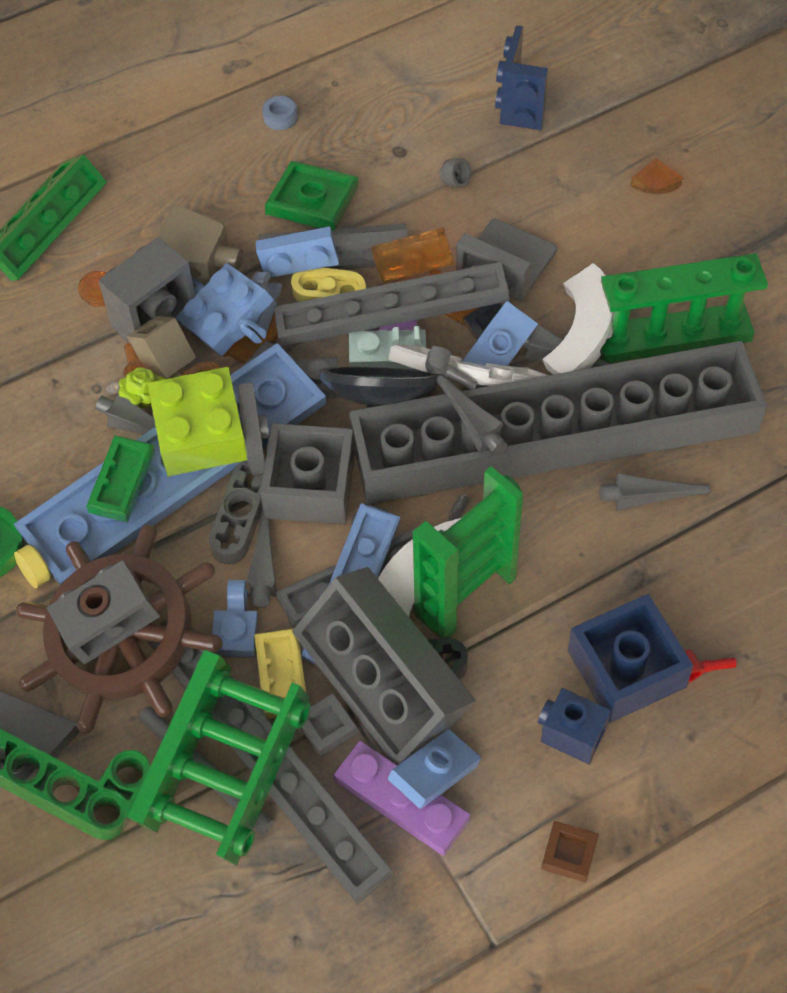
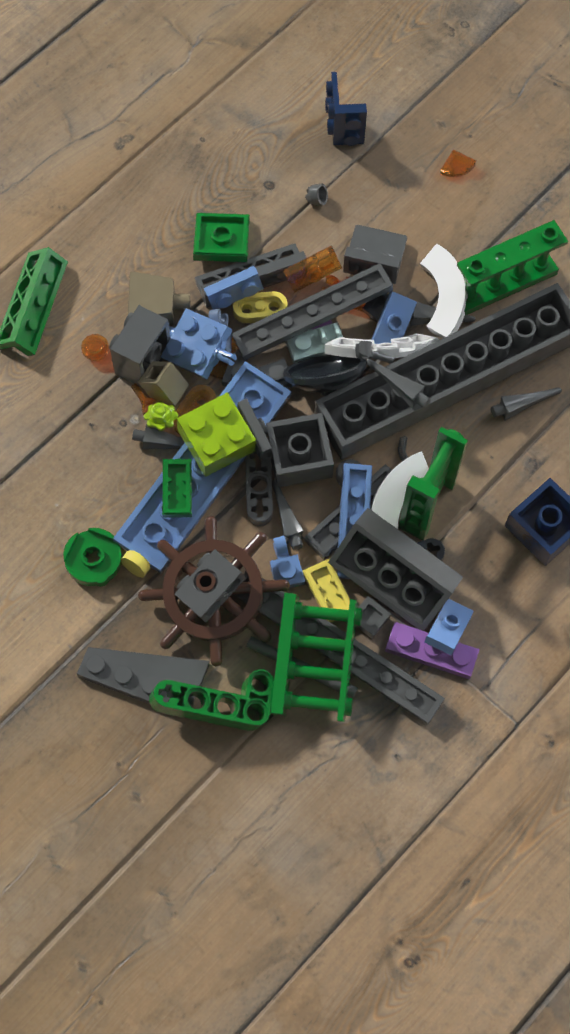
camera: 20 degrees left, 10 degrees up
sand blue tile [262,96,298,130] -> none
dark blue brick [538,688,611,764] -> none
reddish brown plate [541,821,599,883] -> none

